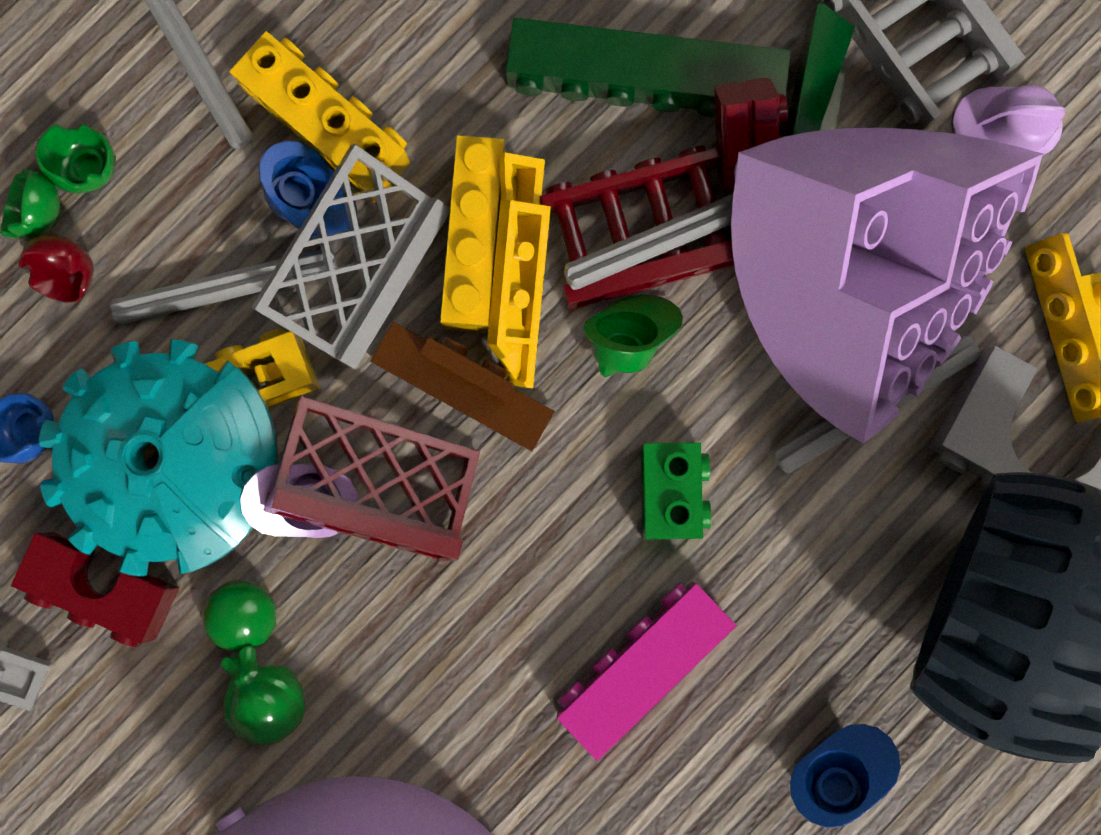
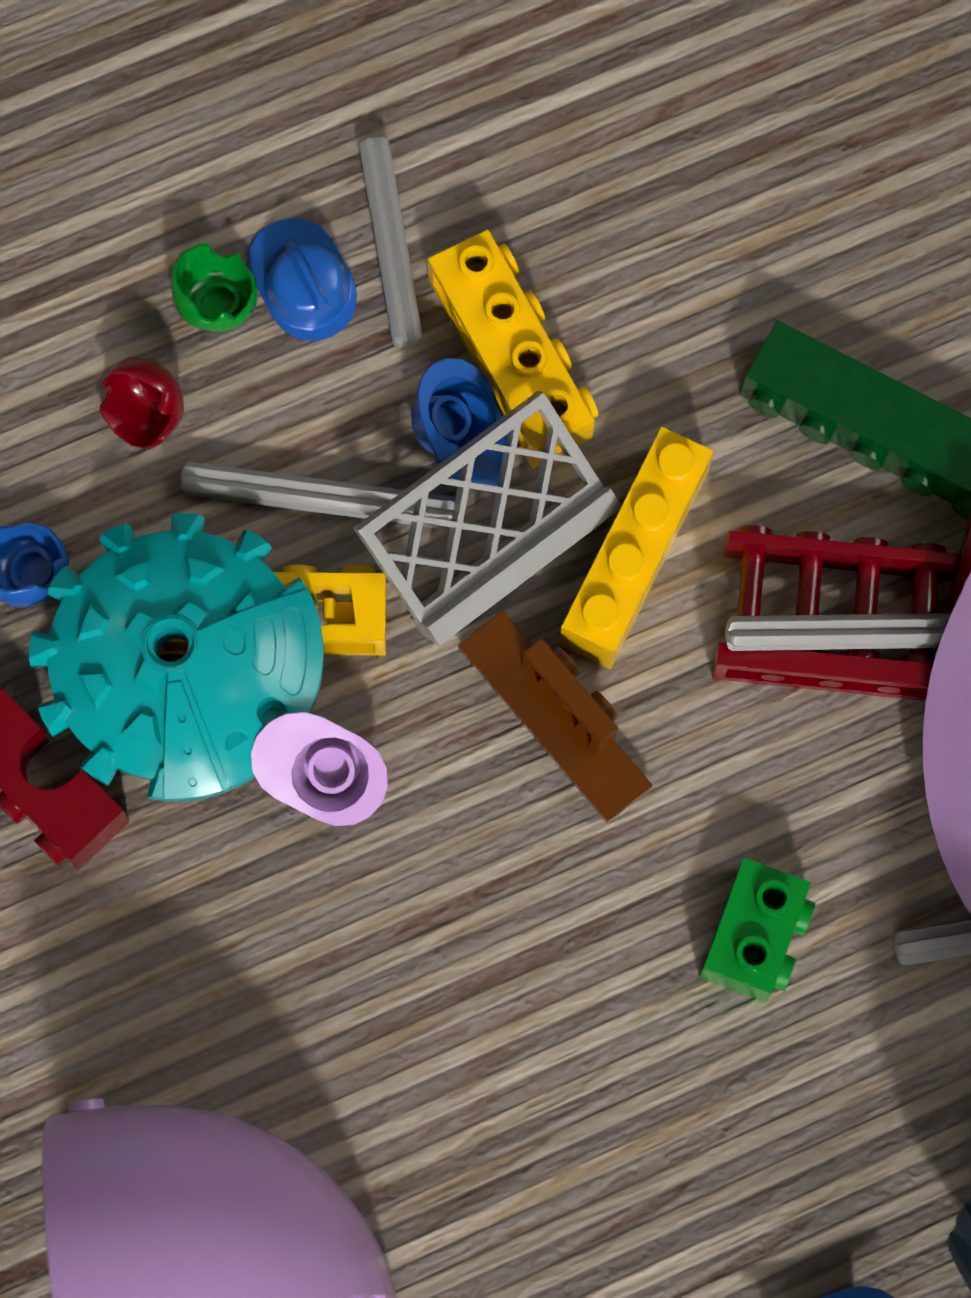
camera: 15 degrees right, 10 degrees down
green hair [0,169,61,241] -> none
green hair [203,579,276,653] -> none
green hat [221,645,305,745] -> none
dark red fence [263,396,480,561] -> none
yellow wedge [487,152,551,388] -> none
dark pink brick [557,581,737,761] -> none
green piece [583,295,683,377] -> none
none -> blue piece [247,218,357,341]

